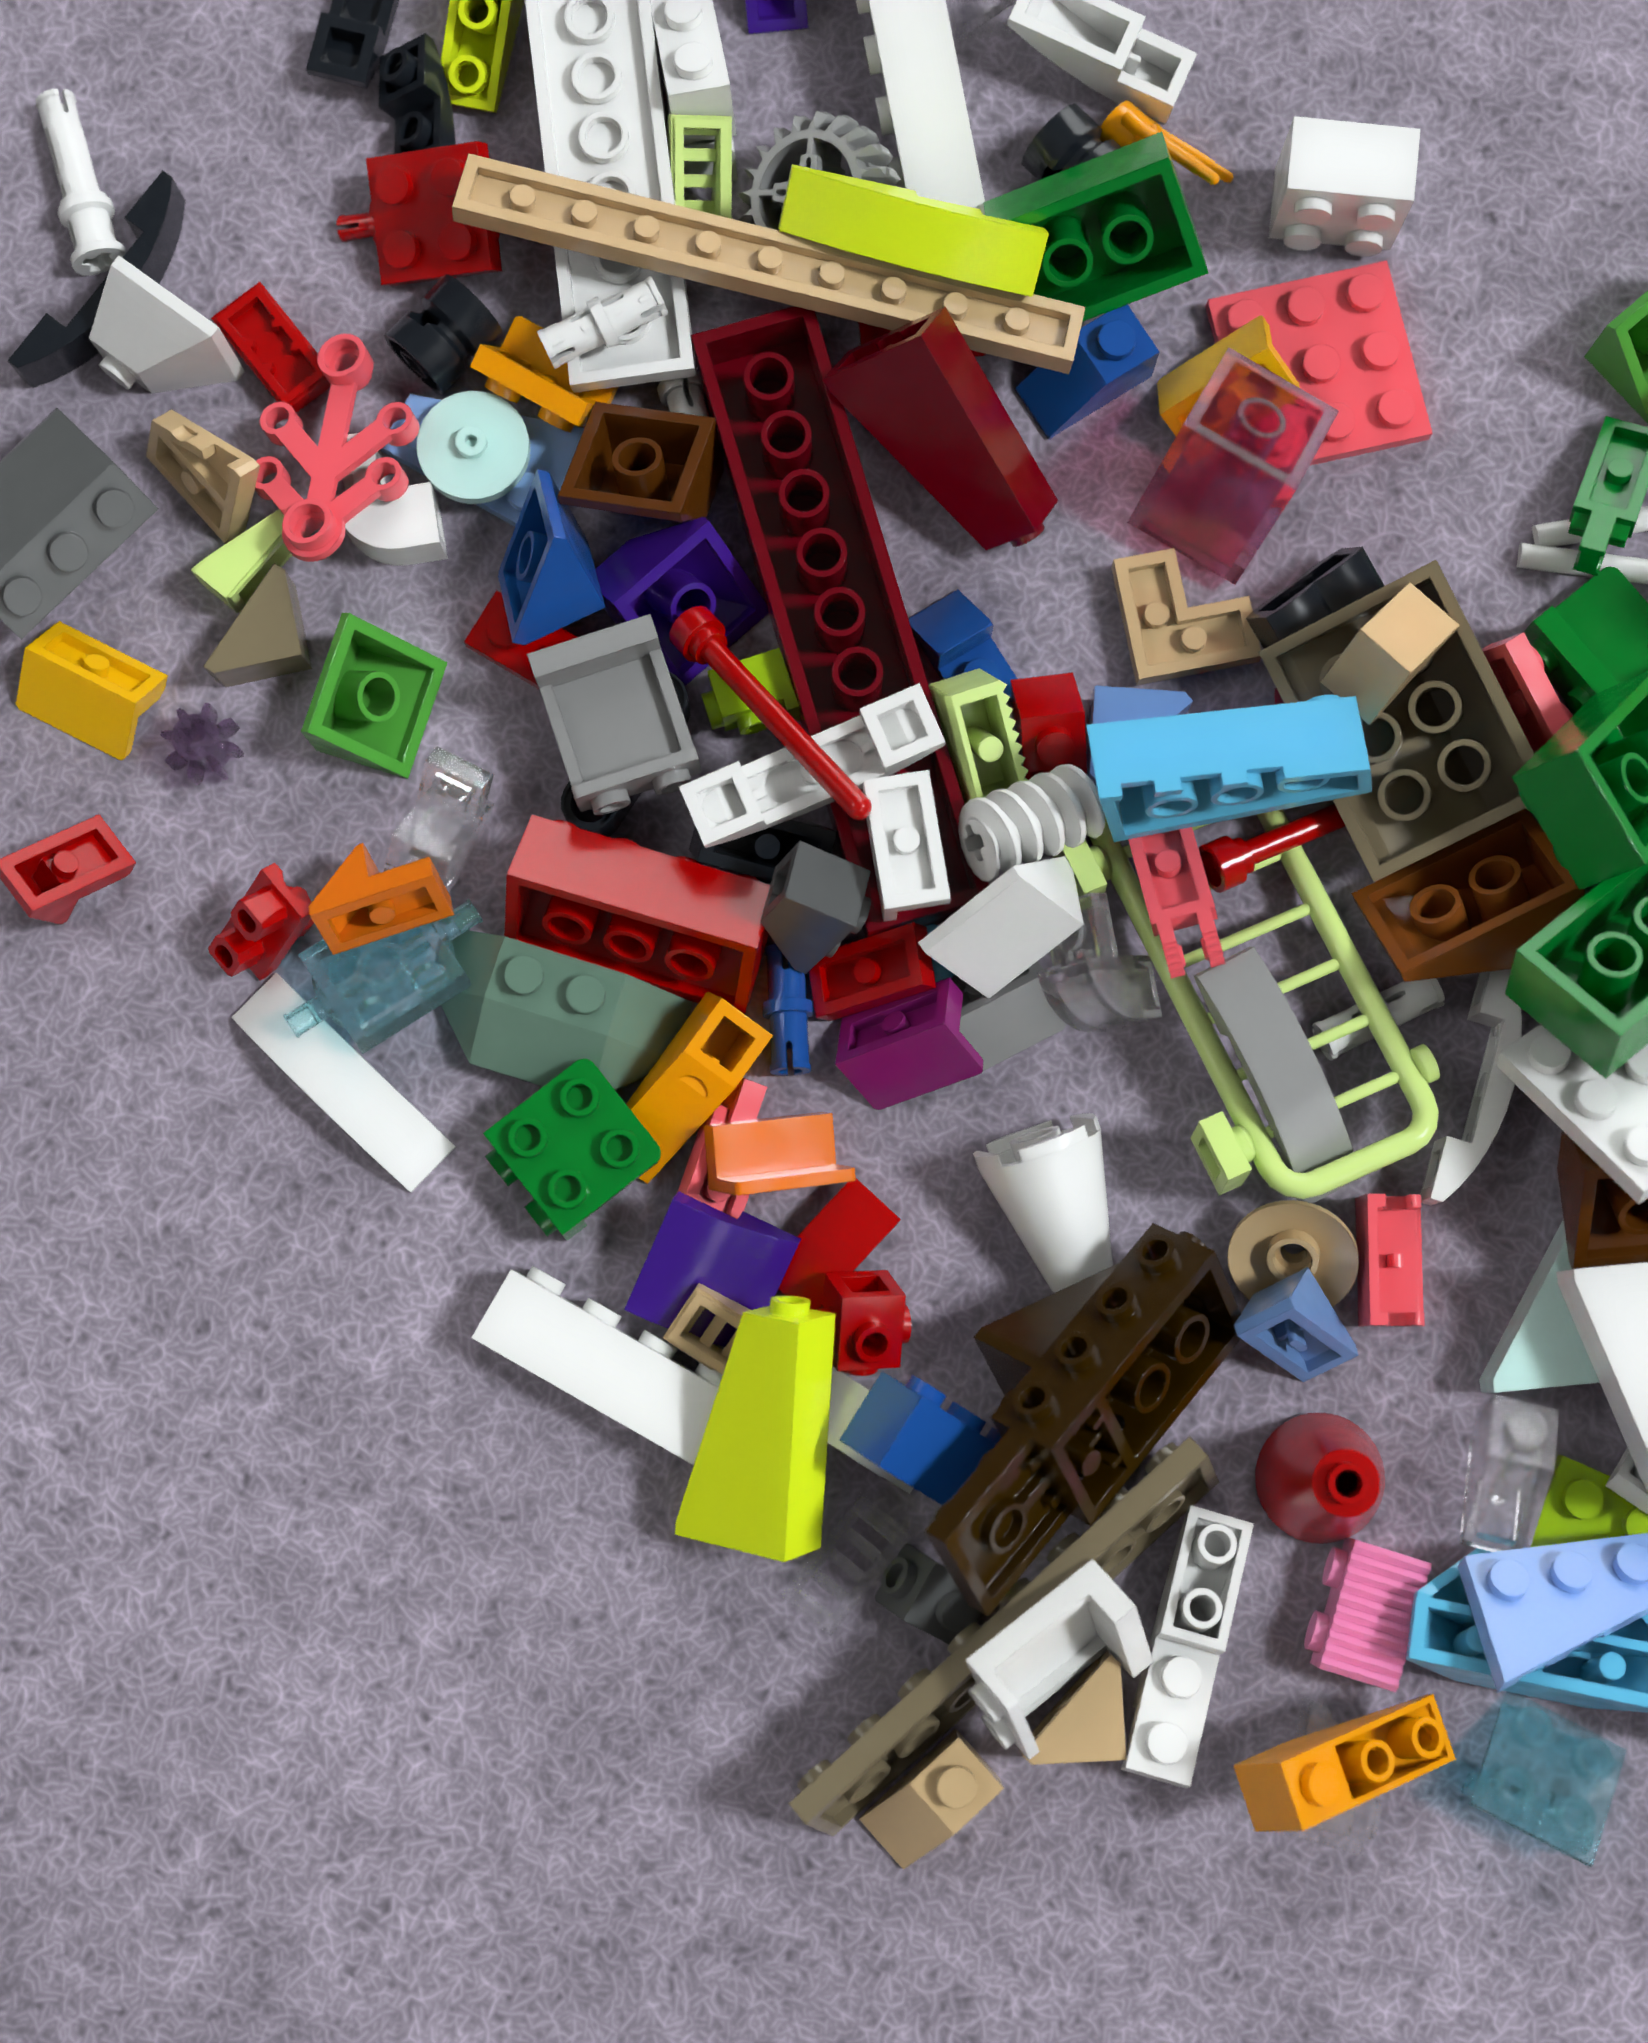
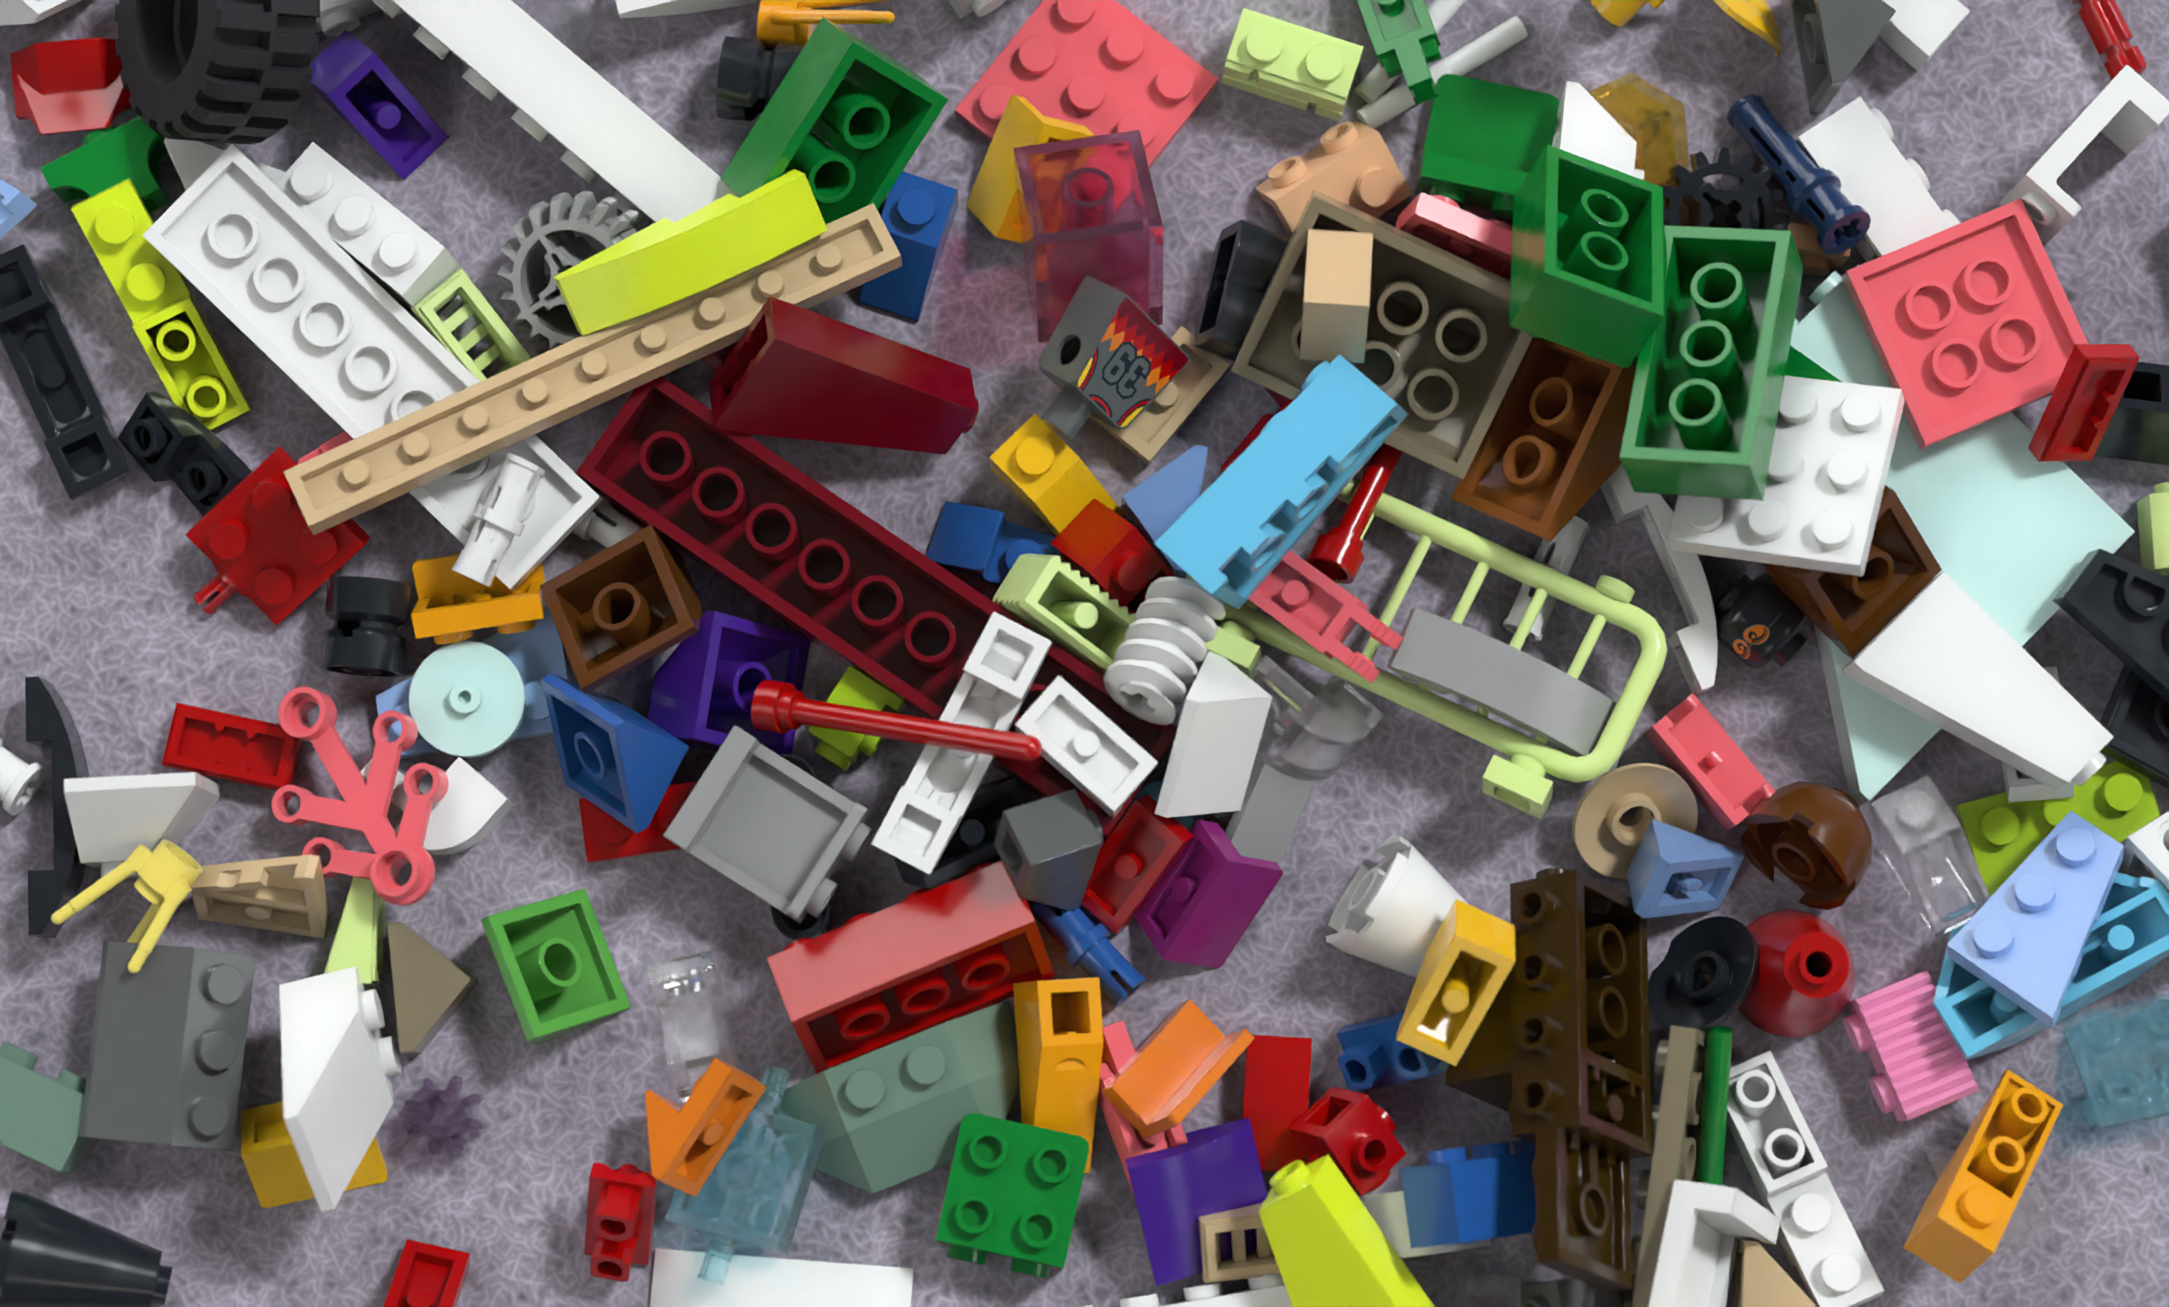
camera: 45 degrees left, 0 degrees up
none -> light yellow plant [51,839,203,974]
none -> white slope [279,966,402,1212]
none -> yellow slope [989,413,1124,536]
none -> dark grey torso [1038,275,1191,441]
none -> yellowish green brick [1221,8,1364,122]
none -> light nougat bracket [1256,121,1412,238]
none -> blue hips [1336,1009,1449,1092]
none -> yellow slope [1396,899,1515,1066]
none -> black dish [1648,916,1759,1032]
none -> green bar [1696,1025,1733,1186]
none -> black head [1714,574,1807,668]
none -> reddish brown cylinder [1740,781,1873,910]

